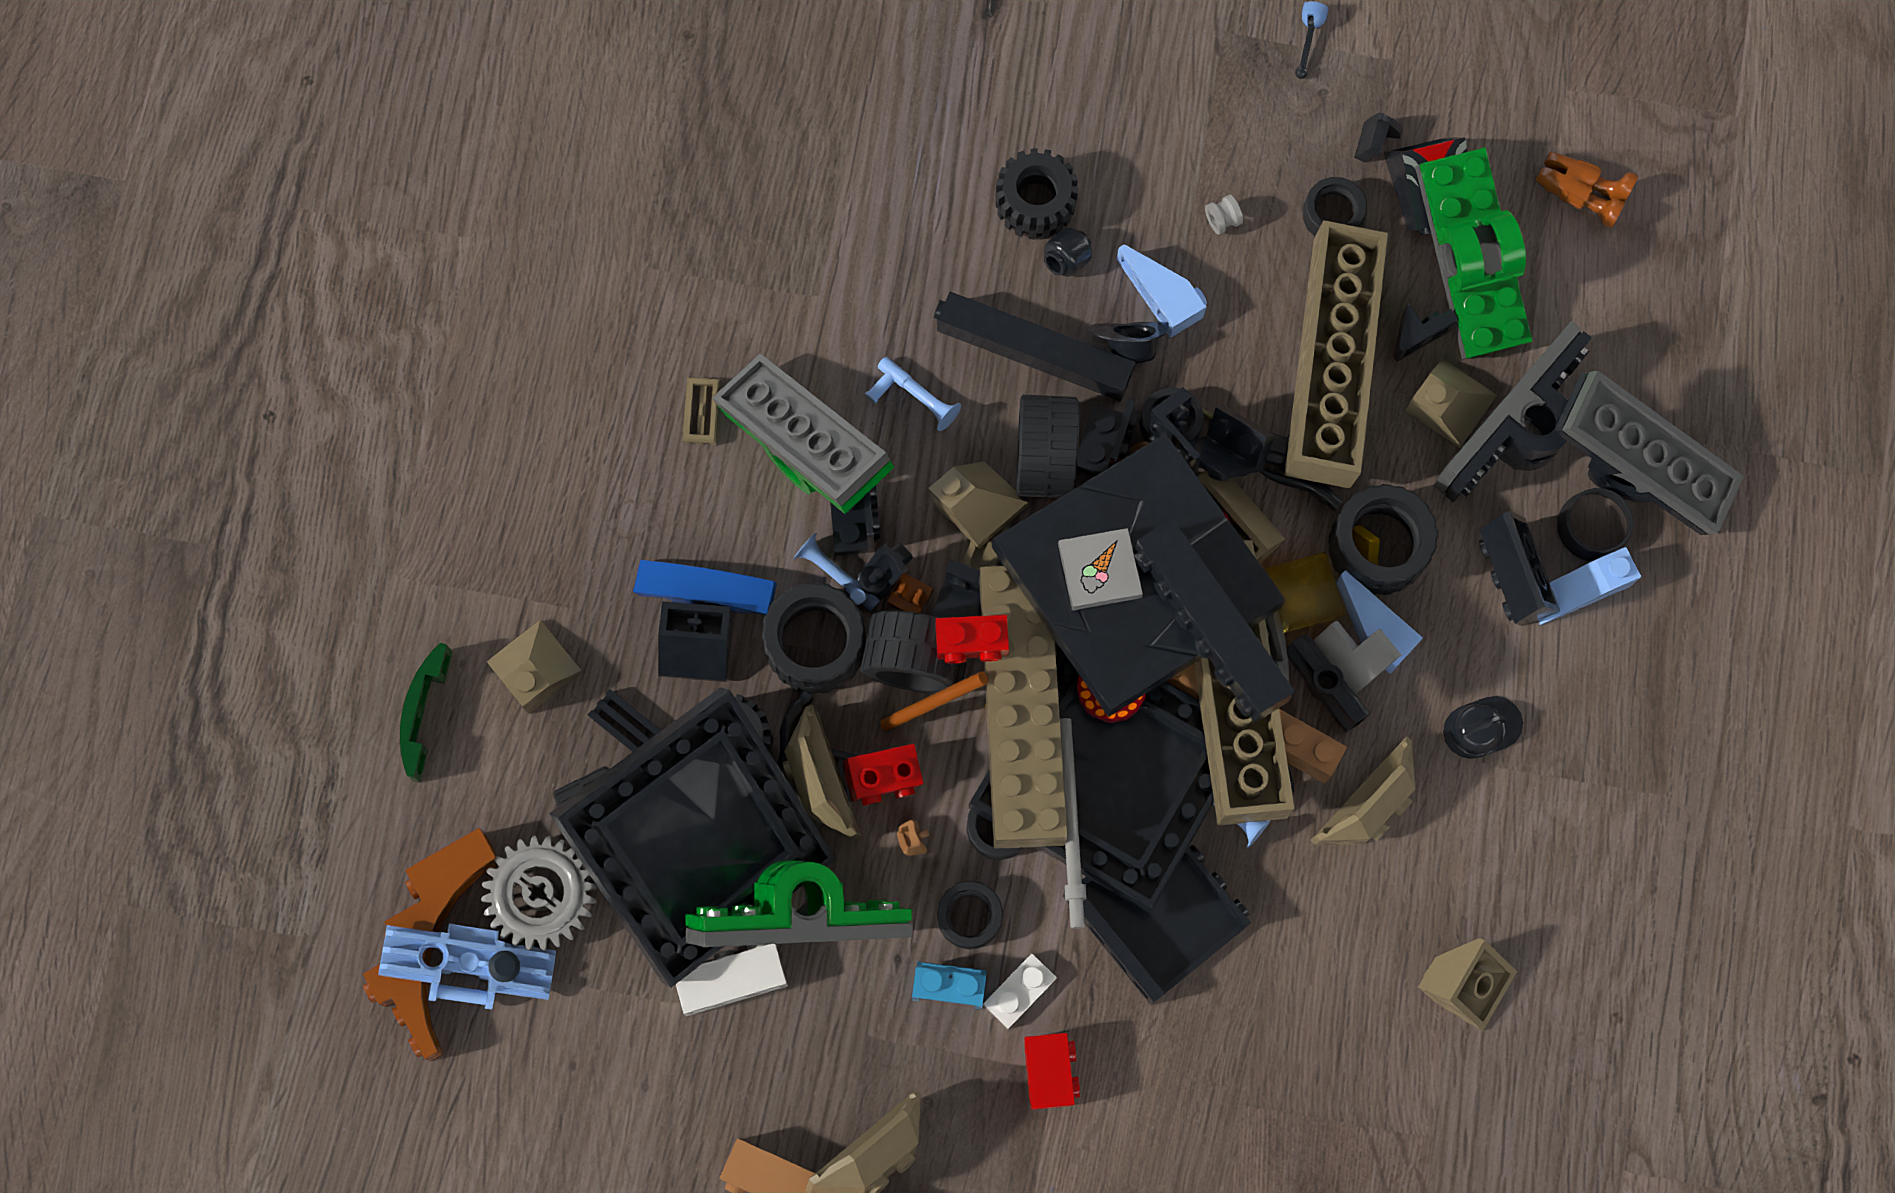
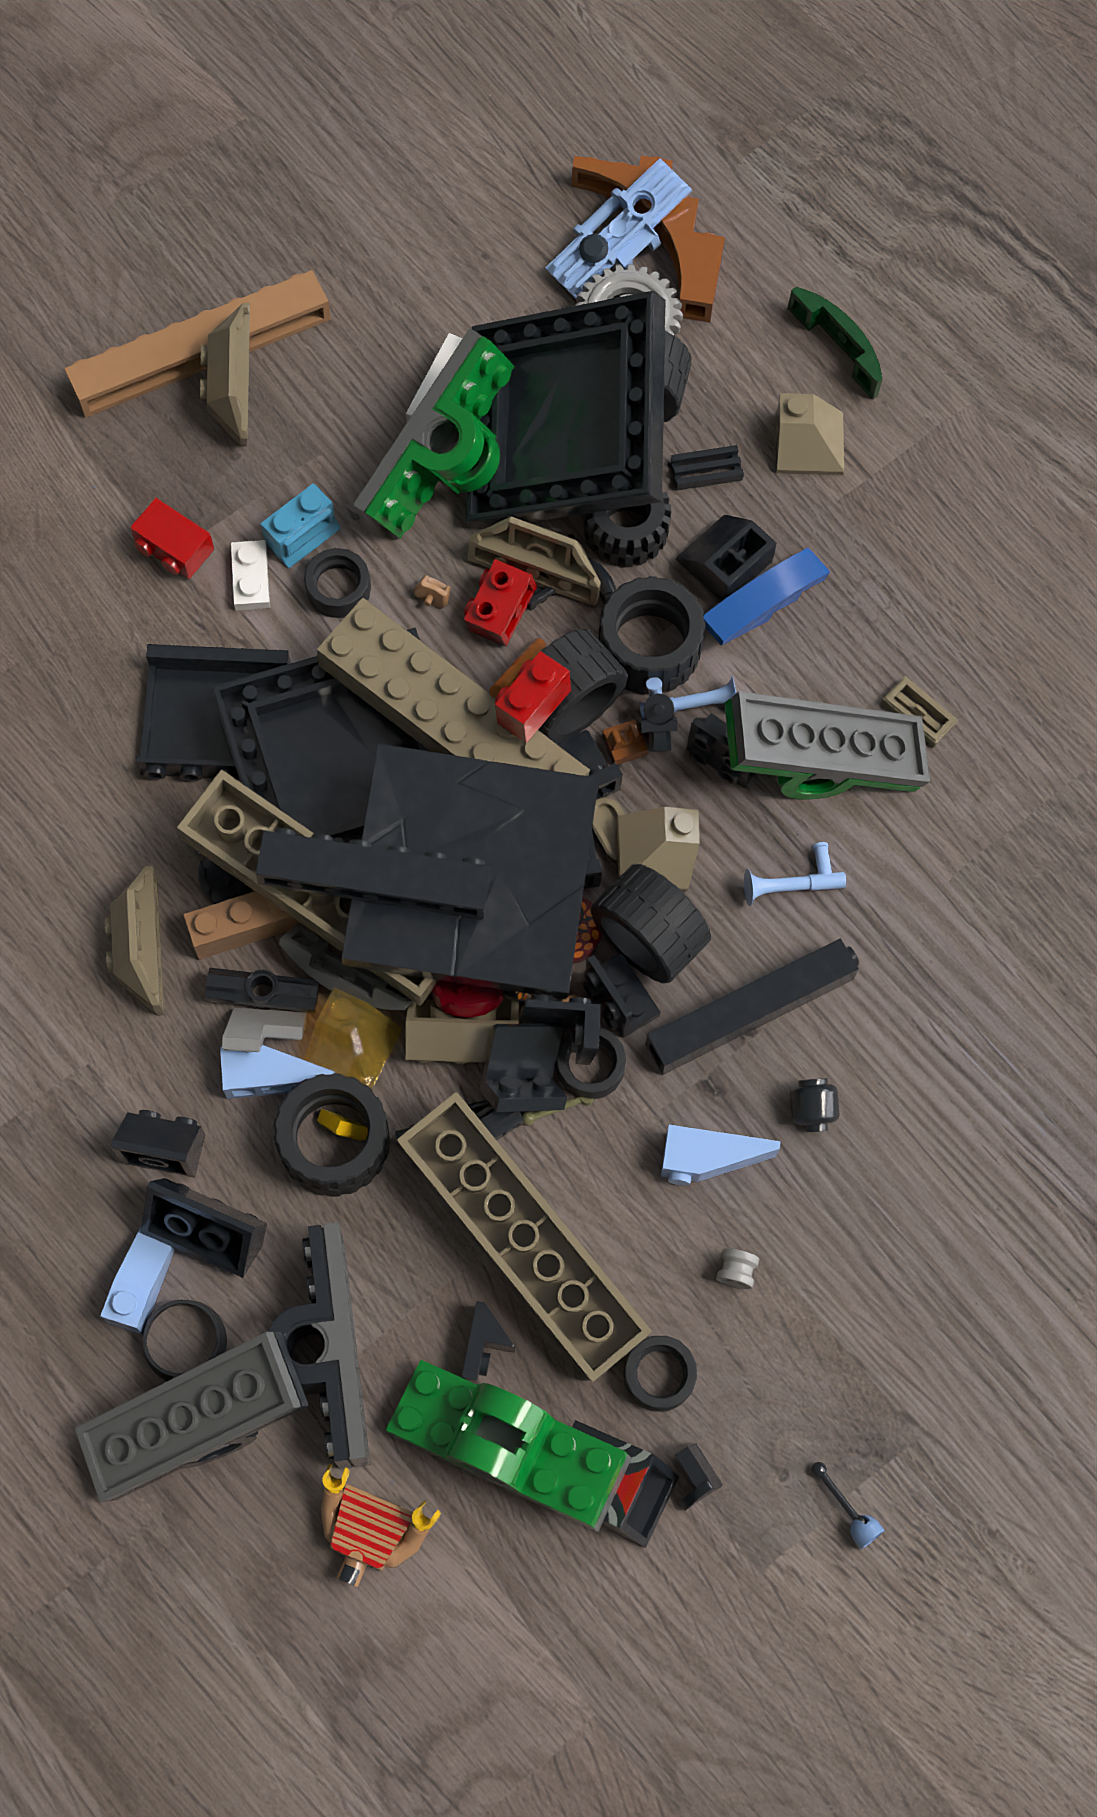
camera: 130 degrees right, 5 degrees down
black tyre [995,148,1078,240] -> none
light grey tile [1058,528,1143,610] -> none
light grey bar [1060,718,1086,929] -> none
black piece [1089,322,1168,364] -> none
dark tan slope [1405,358,1497,448] -> none
black piece [1443,696,1523,759] -> none
dark orange piece [1535,151,1638,229] -> none
none -> black slope [111,1110,205,1178]
none -> torso [321,1464,441,1588]

